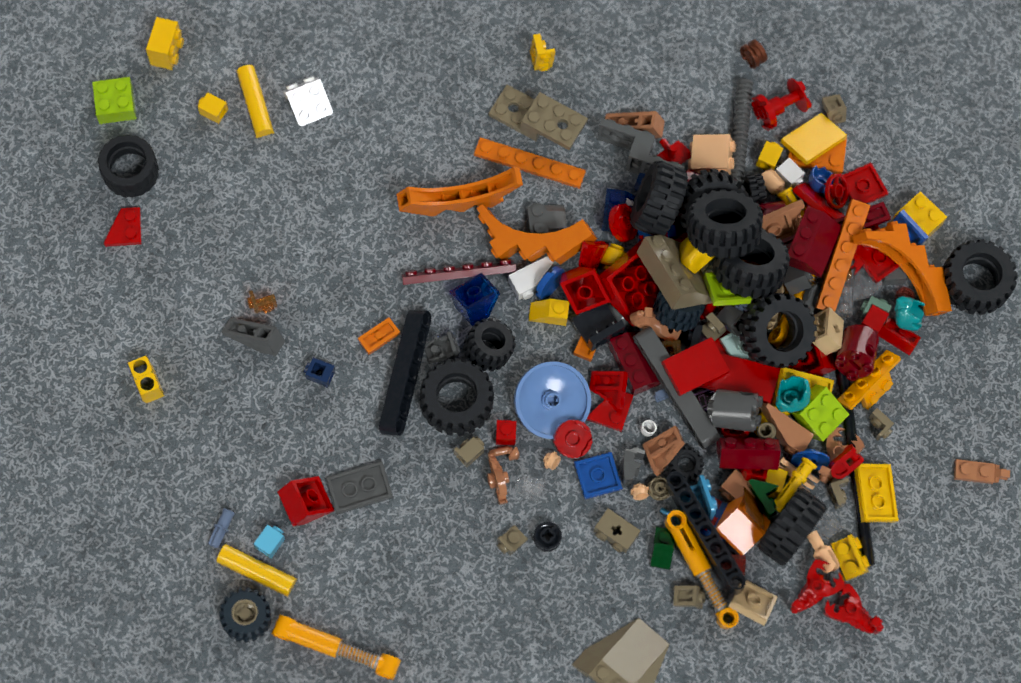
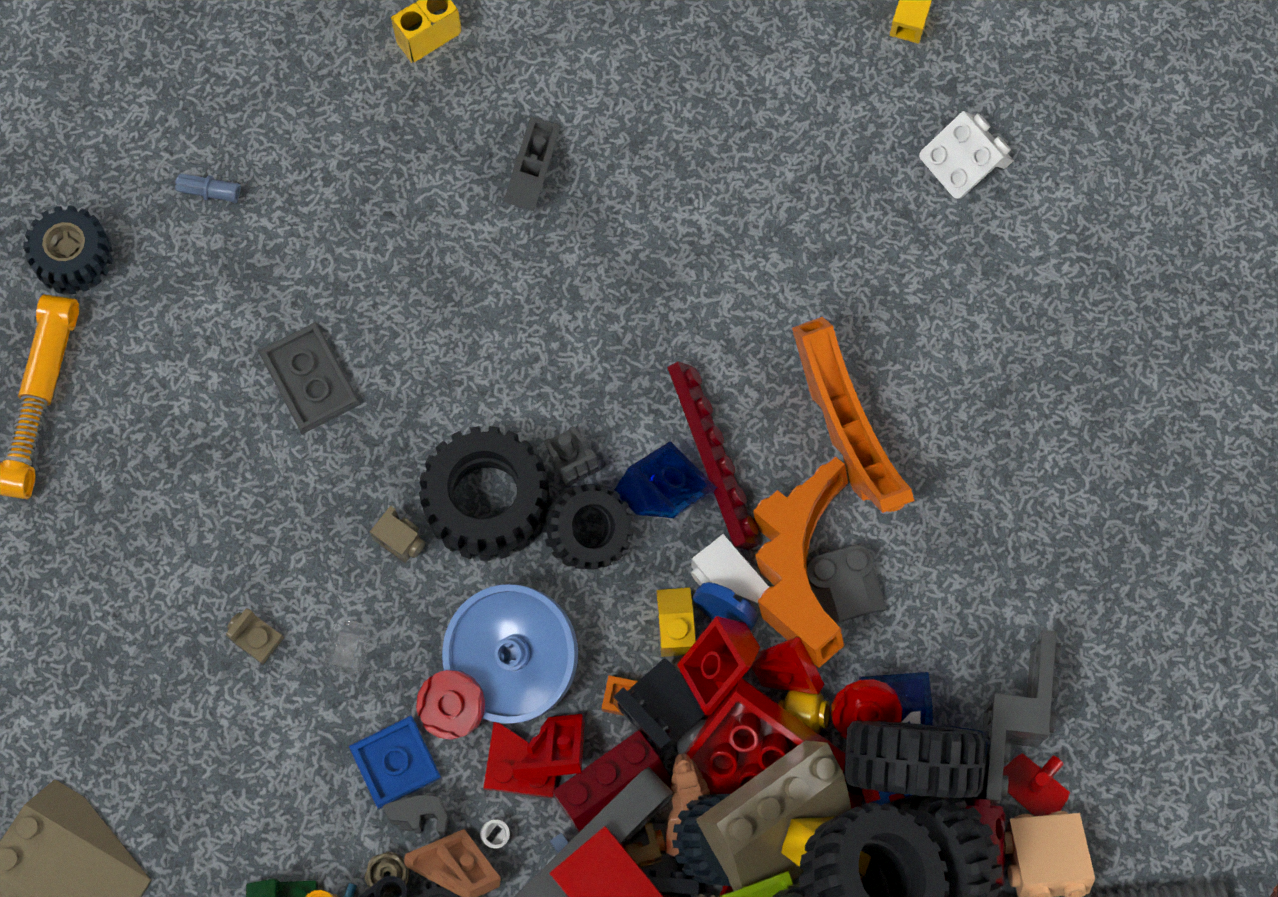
camera: 85 degrees right, 0 degrees up
yellow brick [217,544,297,597] -> none
yellow brick [236,65,274,138] -> none
clear orange bracket [247,290,277,313] -> none
medium azure brick [254,525,285,559] -> none
red slope [277,476,335,527] -> none
dark blue brick [304,357,335,388] -> none
orange plate [358,317,400,355] -> none
black beam [379,310,431,436] -> none
orange plate [474,137,586,189] -> none
nougat animal [487,446,520,505] -> none
dark tan bracket [488,85,588,150] -> none
red brick [496,420,516,445] -> none
yellow bracket [530,34,555,71] -> none
black wheel [533,522,562,552] -> none
light nougat plate [543,452,561,470] -> none
dark tan brick [594,508,641,553] -> none
nougat slope [605,111,665,138] -> none
light nougat plate [631,483,649,500] -> none

